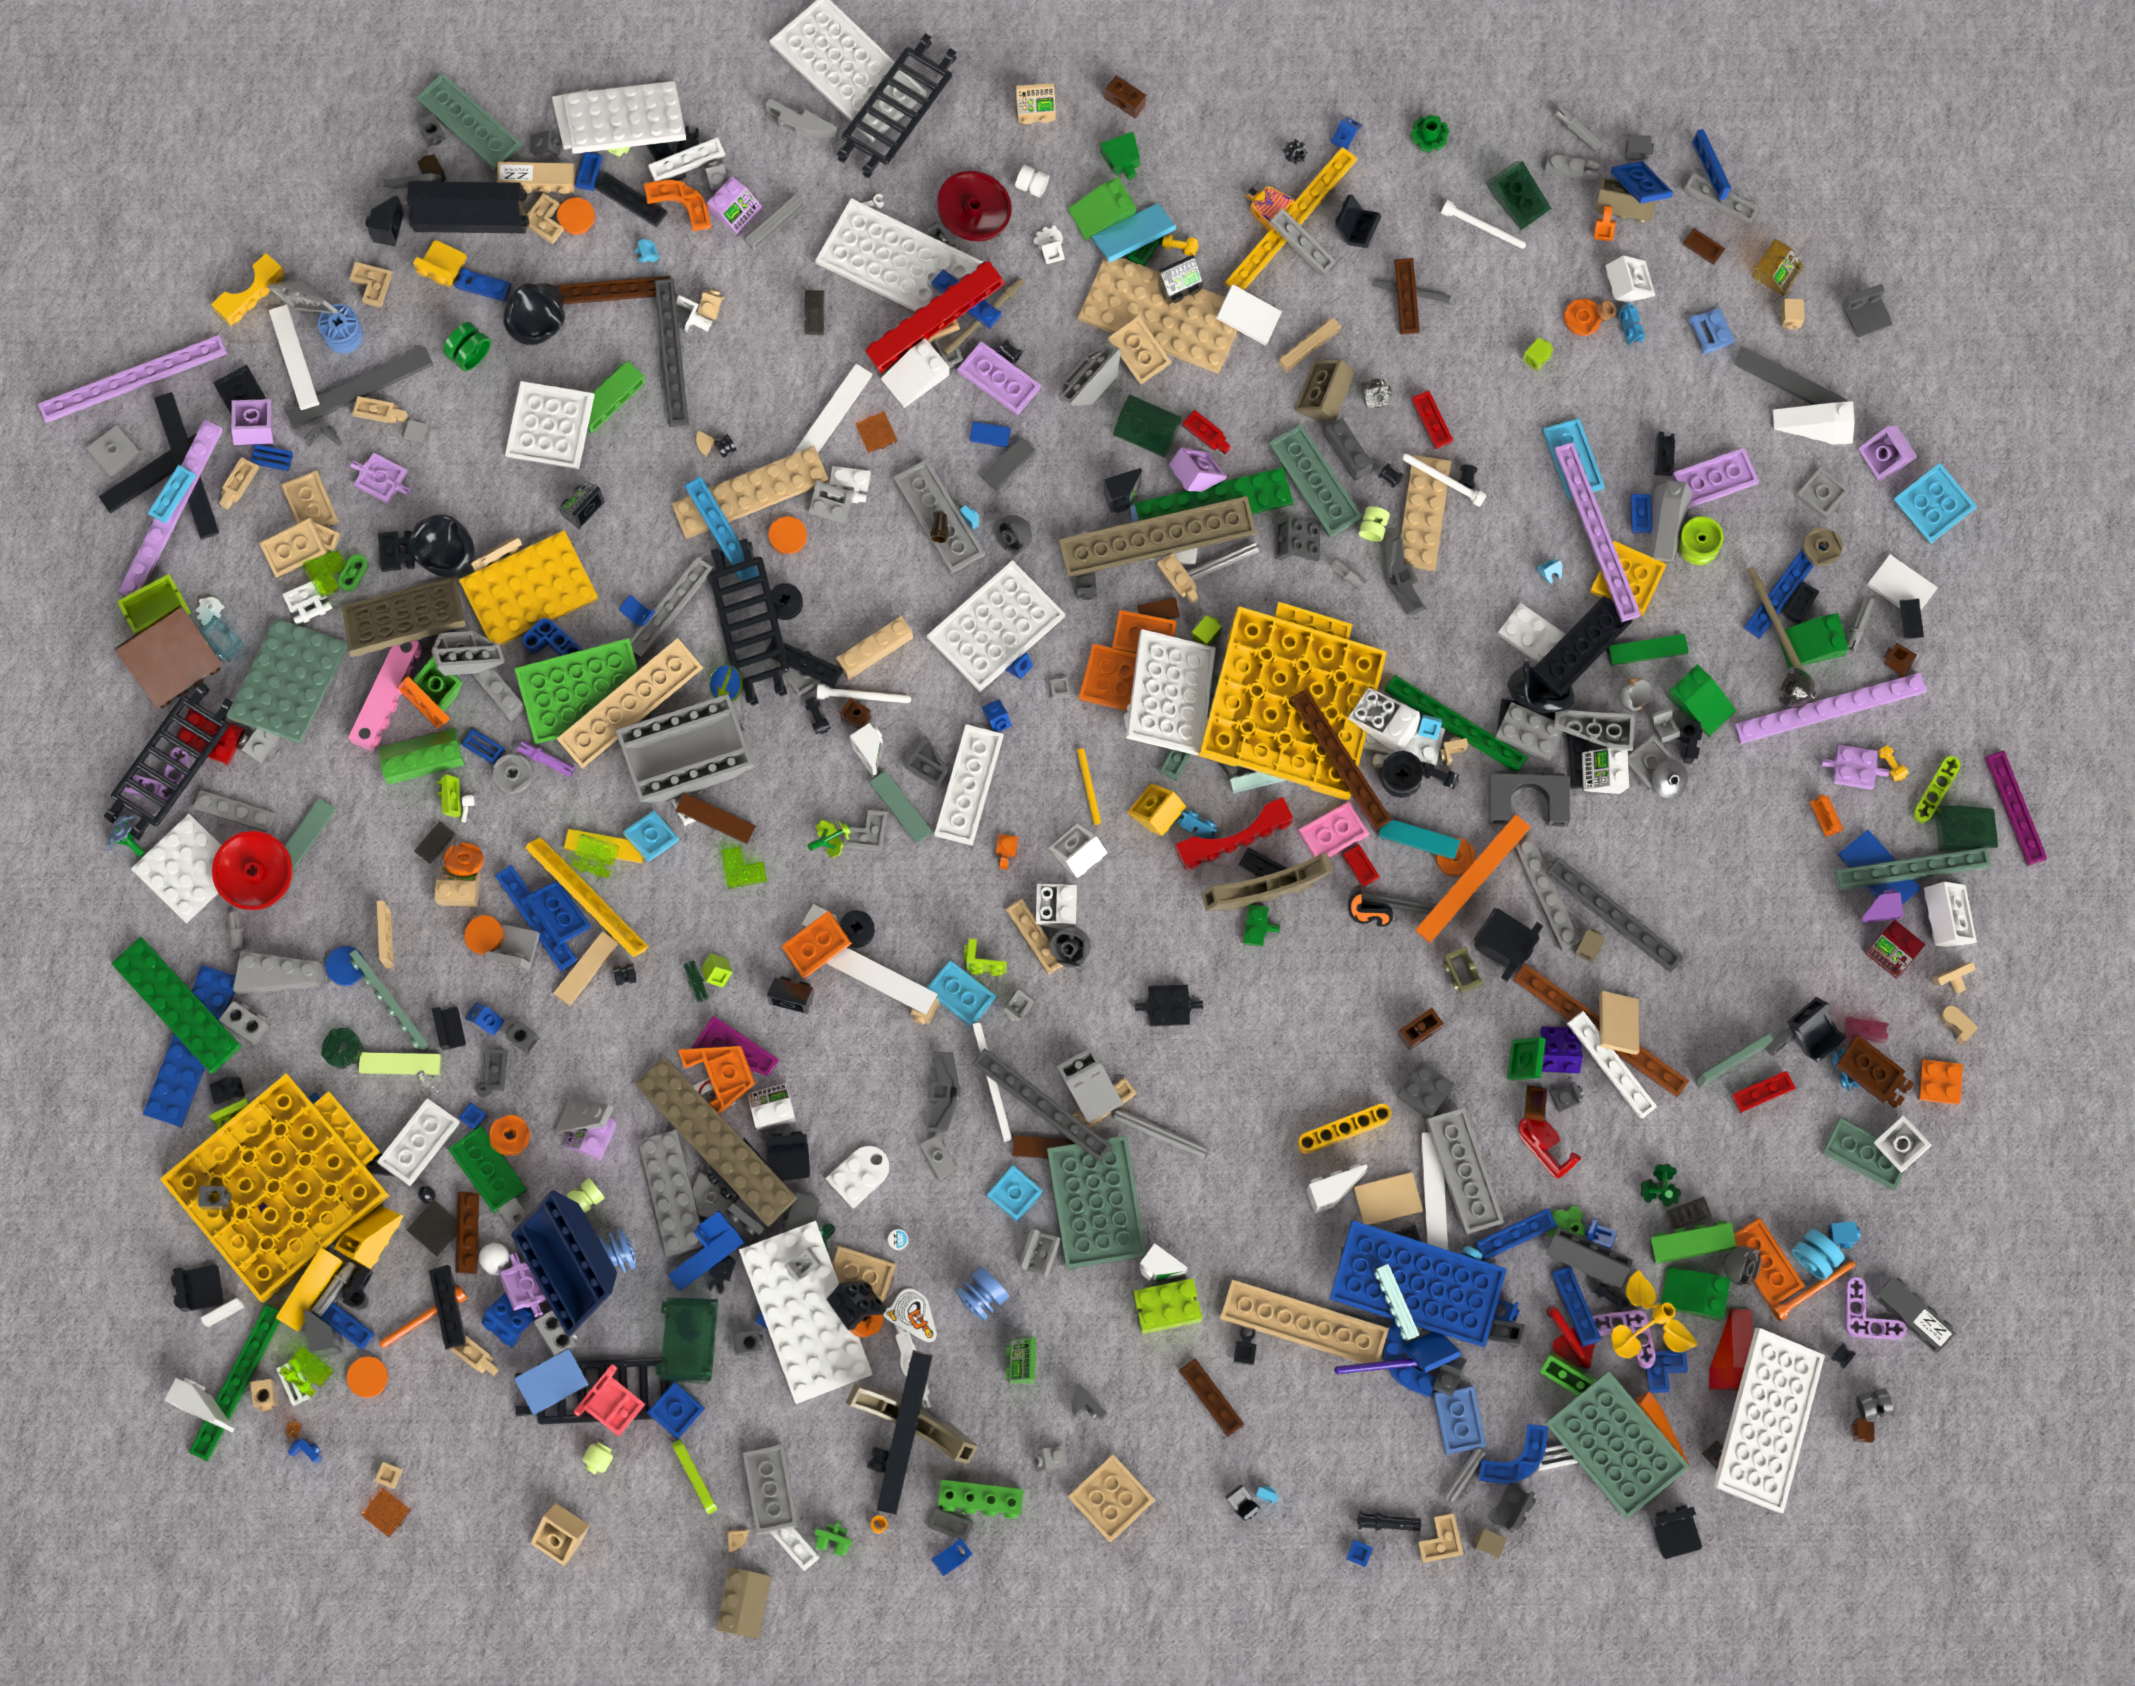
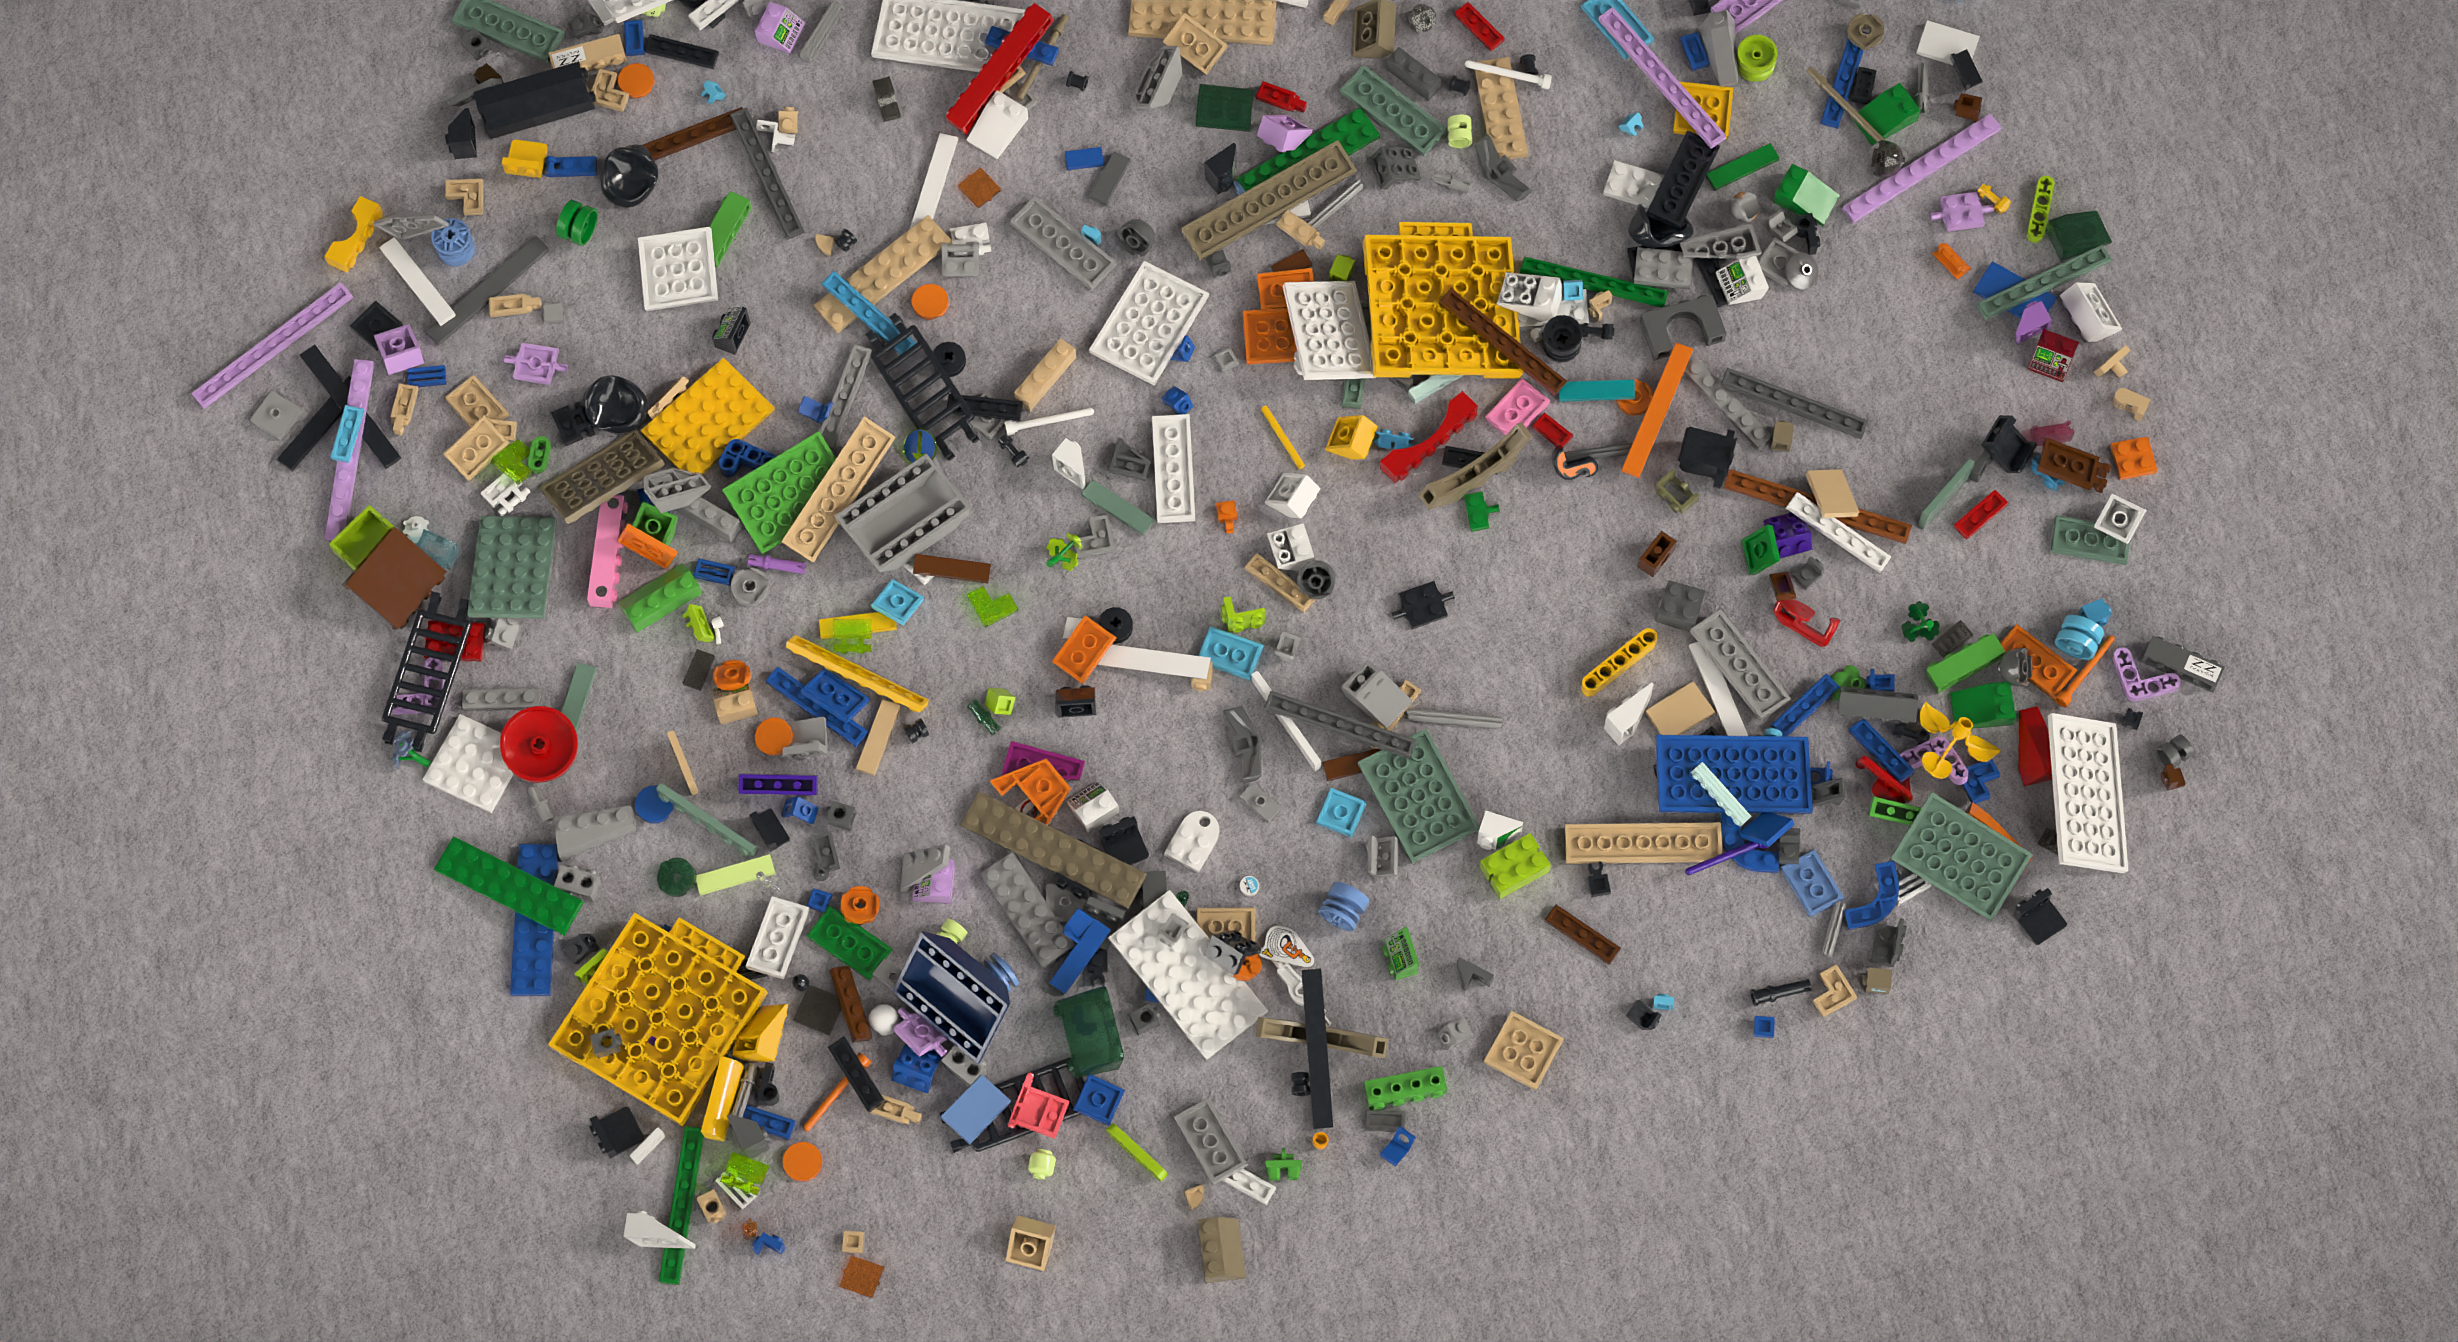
camera: 15 degrees left, 5 degrees down
dark grey bracket [304,421,342,446] -> none
orange plate [644,180,711,231] -> none
reddish brown brick [840,697,872,729] -> none
dark brown cone [930,513,949,543] -> none
lavender plate [957,341,1041,416] -> none
magenta tile [1985,751,2047,866] -> none
none -> dark purple brick [738,773,819,795]

